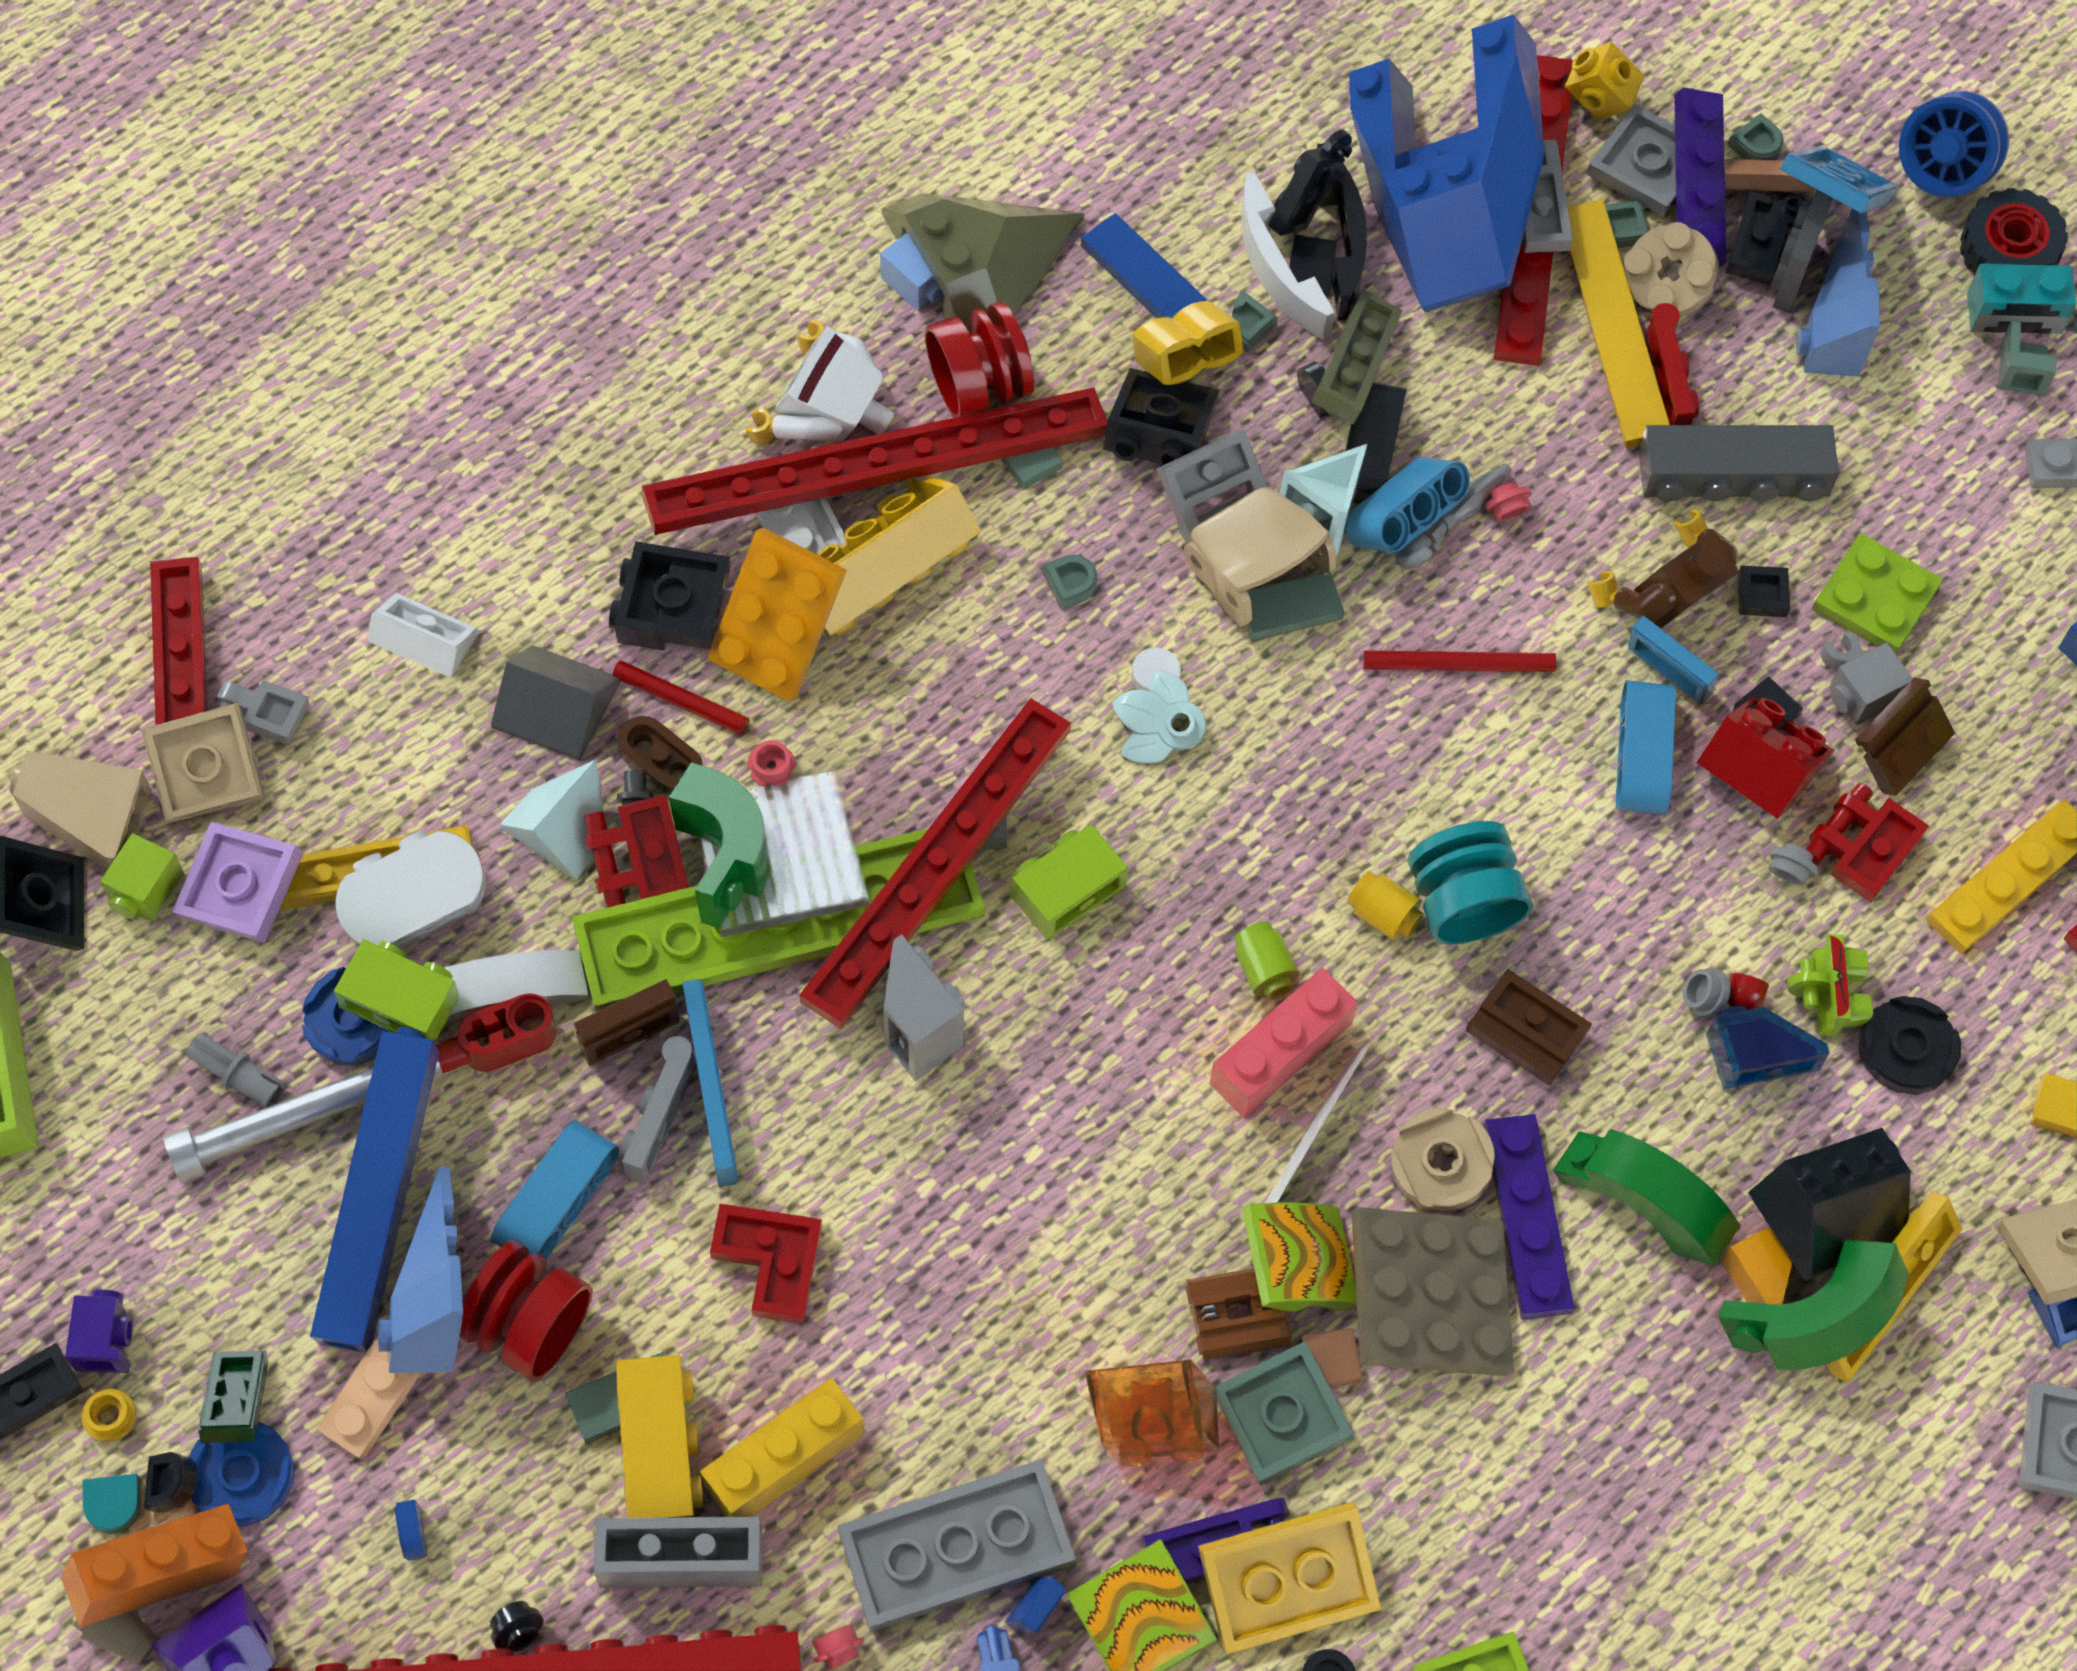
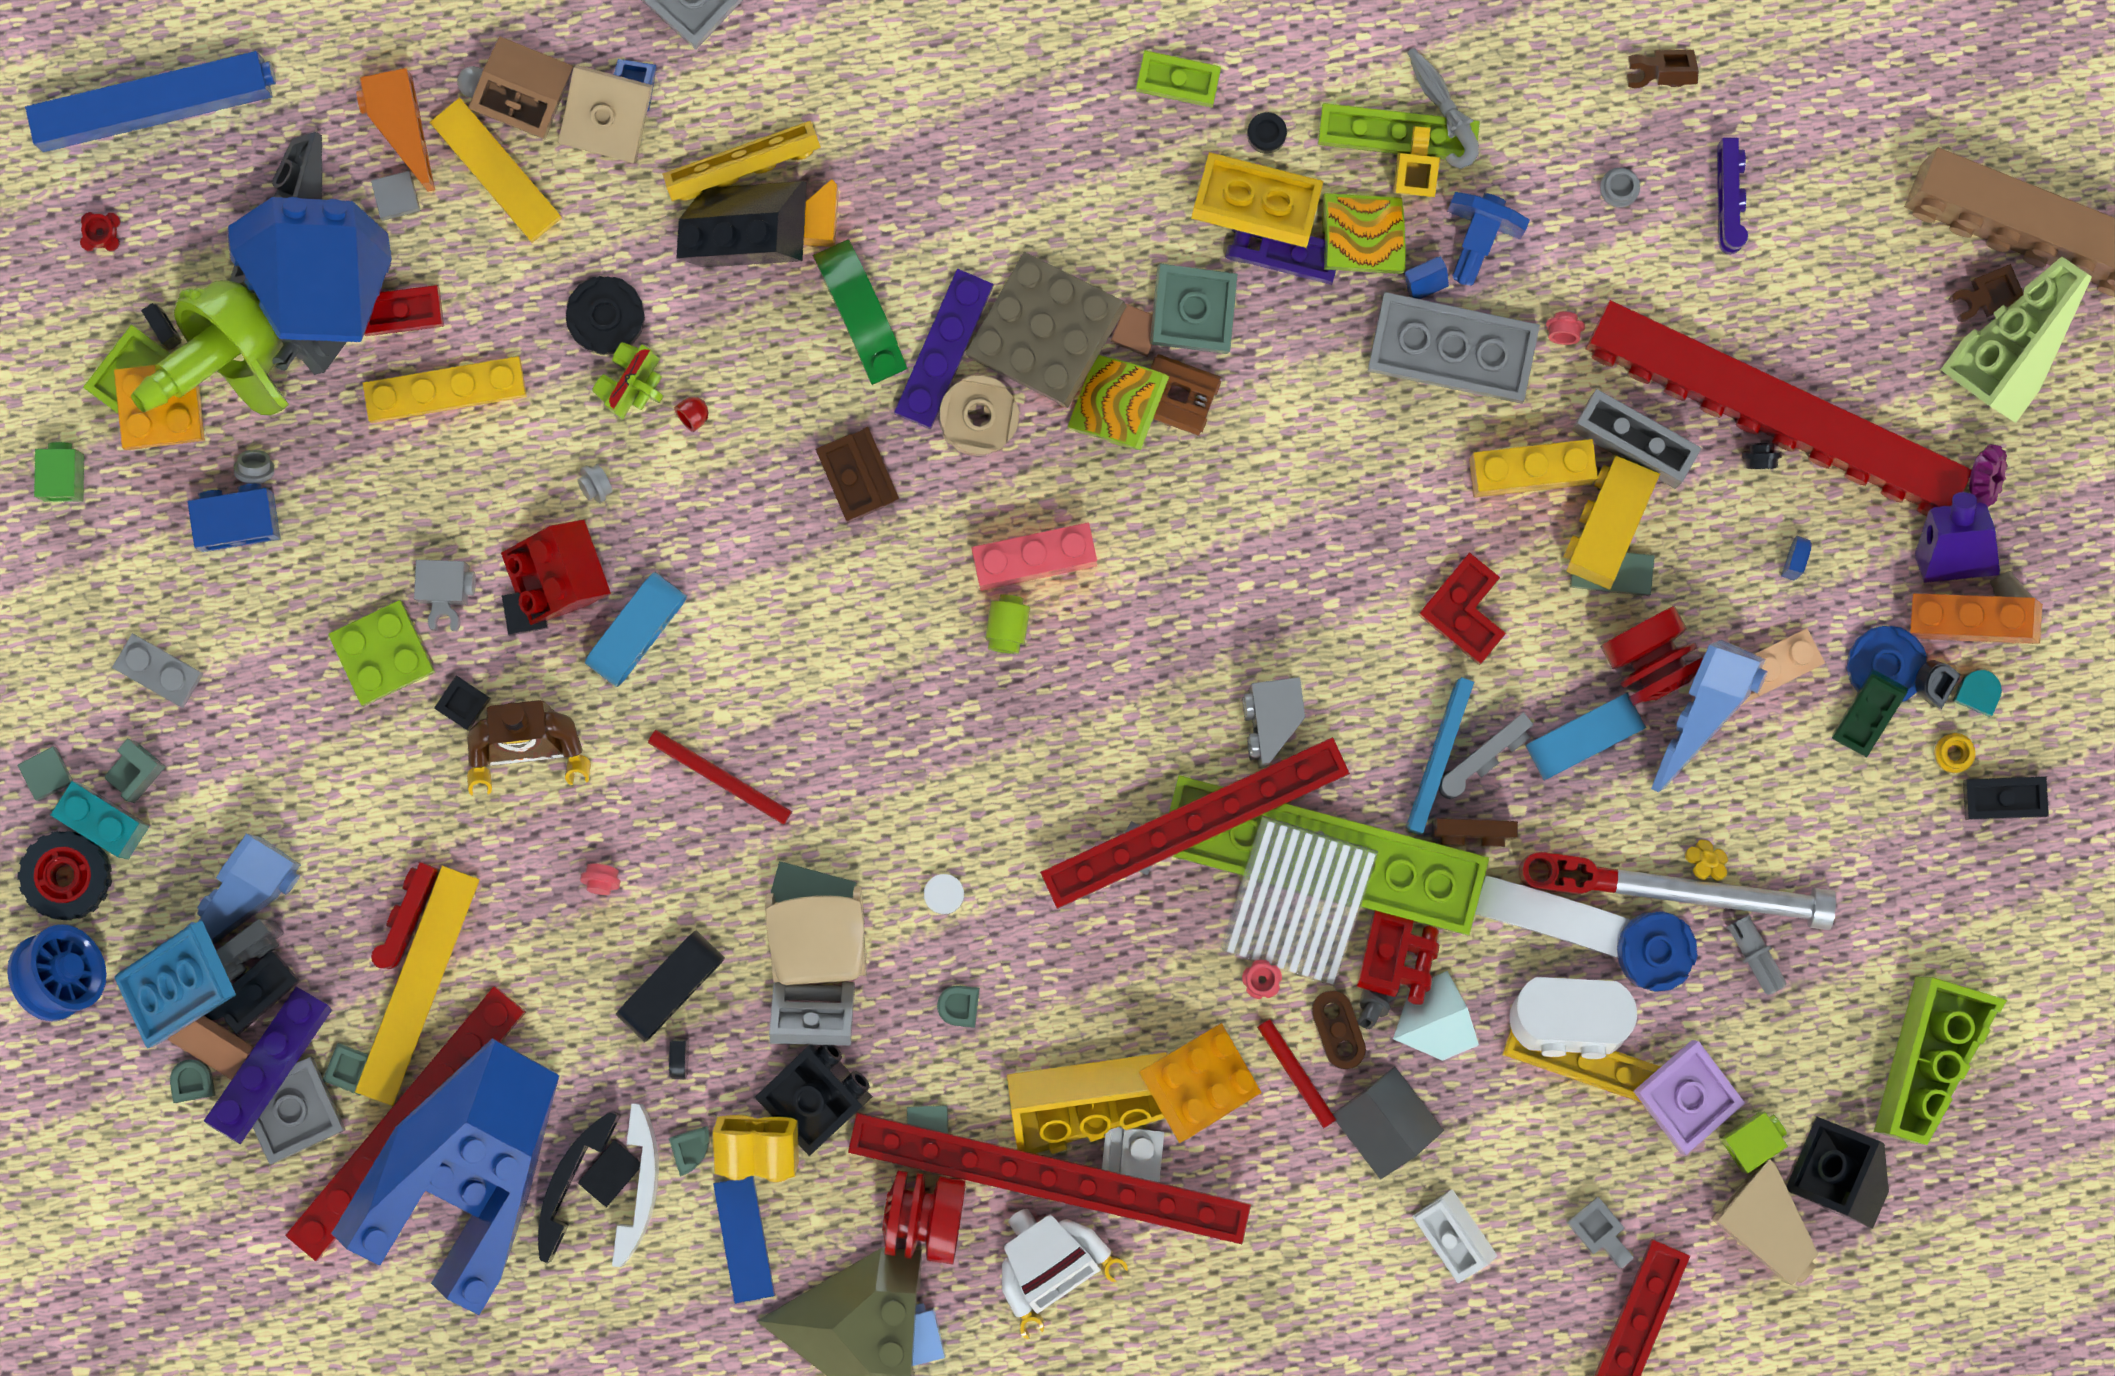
camera: 145 degrees left, 20 degrees up
dark purple brick [65,1290,133,1374] -> none
tan plate [141,703,265,825] -> none
blue brick [310,1027,440,1353] -> none
lime brick [334,939,459,1043] -> none
black plate [609,541,731,651] -> none
arch [669,763,770,928] -> none
lime brick [1011,824,1128,940] -> none
clear orange slope [1086,1359,1219,1466] -> none
light aqua plate [1113,671,1206,764] -> none
white sticker [1265,1045,1369,1203] -> none
black hinge [1268,129,1352,236] -> none
light aqua slope [1280,443,1368,555] -> none
olive plate [1312,289,1402,424] -> none
dark azure beam [1346,457,1470,553] -> none
yellow brick [1347,870,1424,941] -> none
light grey piece [1396,463,1512,569] -> none
teal wheel [1407,821,1533,945] -> none
light grey plate [1523,140,1573,253] -> none
yellow brick [1565,41,1645,120] -> none
tan plate [1624,222,1719,317] -> none
dark azure tile [1628,615,1719,704] -> none
dark grey brick [1639,425,1839,501] -> none
light grey plate [1683,968,1730,1018] -> none
clear blue slope [1706,1006,1830,1089] -> none
green arch [1718,1240,1909,1370] -> none
red plate [1805,783,1929,903] -> none
reddish brown plate [1855,678,1955,796] -> none
none -> yellow plant [1685,840,1728,881]

